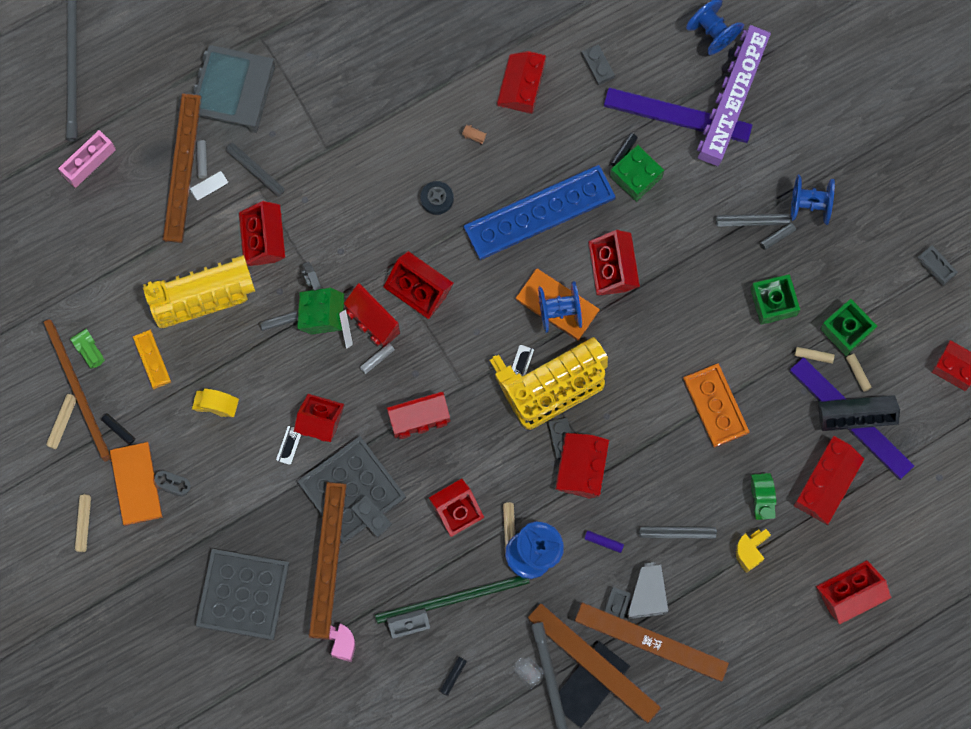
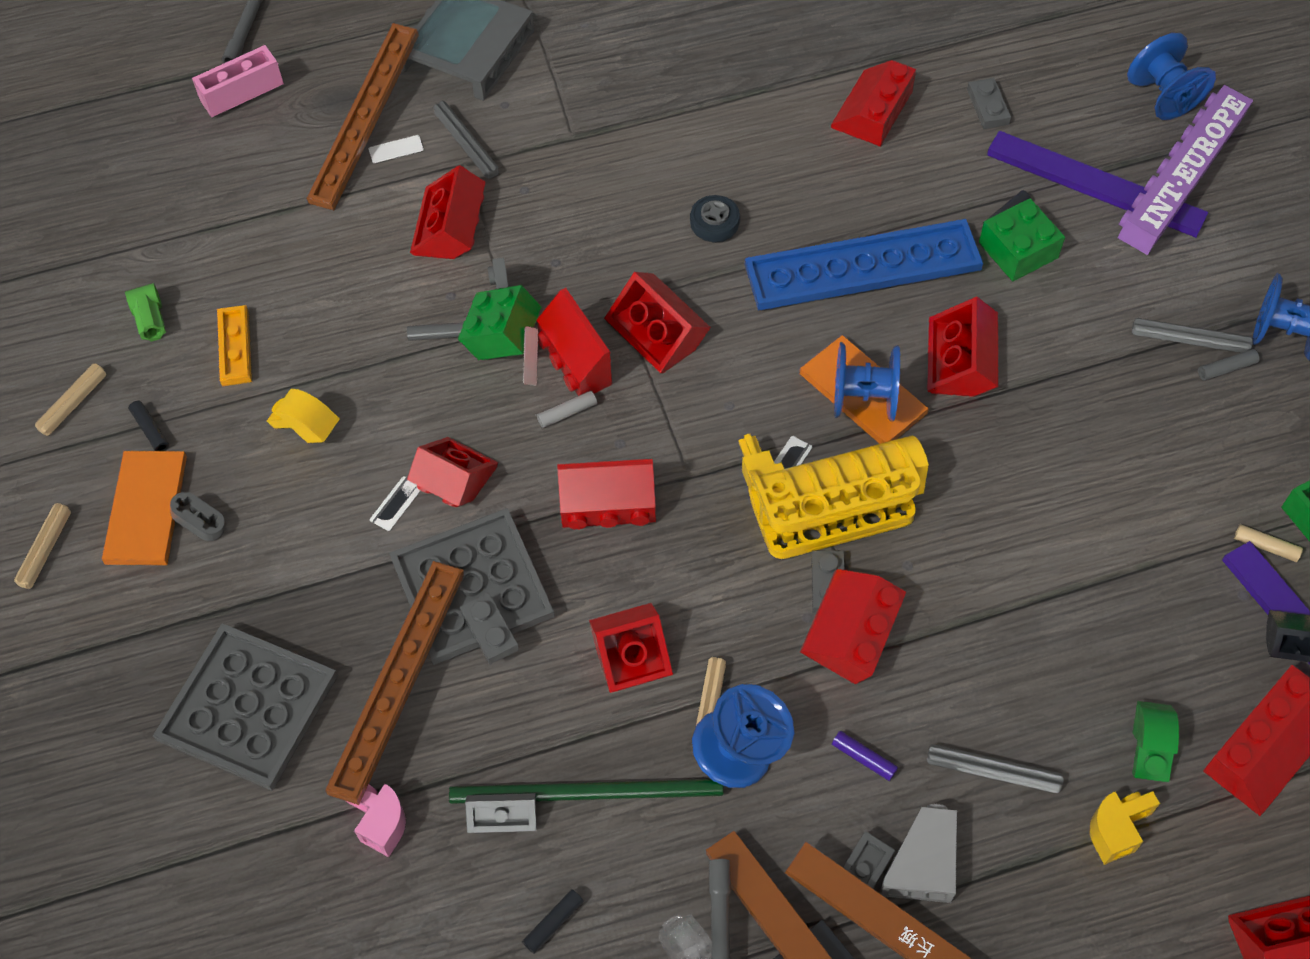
camera: 15 degrees right, 15 degrees down
dark orange tile [44,319,111,462] -> none
yellow piece [143,255,255,328] -> none
light grey piece [197,140,207,179] -> none
nougat pin [462,125,487,144] -> none
orange tile [683,363,750,448] -> none
green brick [750,274,800,325] -> none

